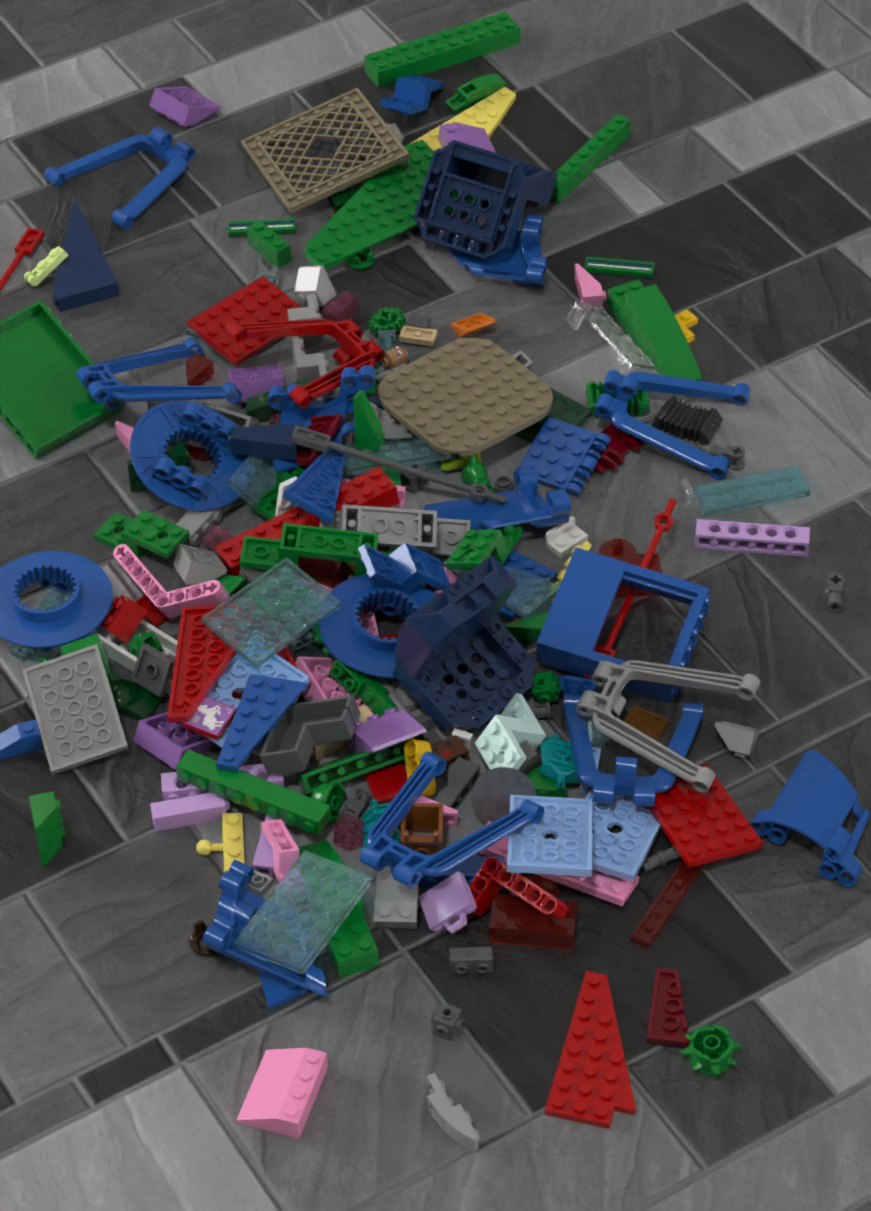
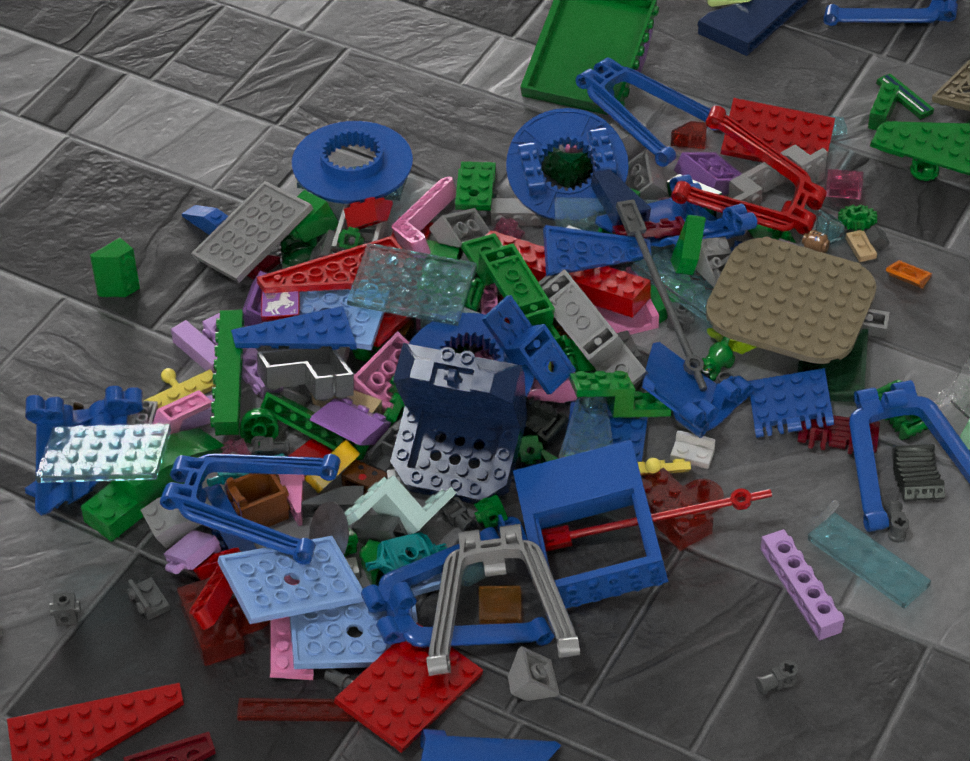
camera: 60 degrees right, 0 degrees up
light grey slope [295,265,337,307] -> none

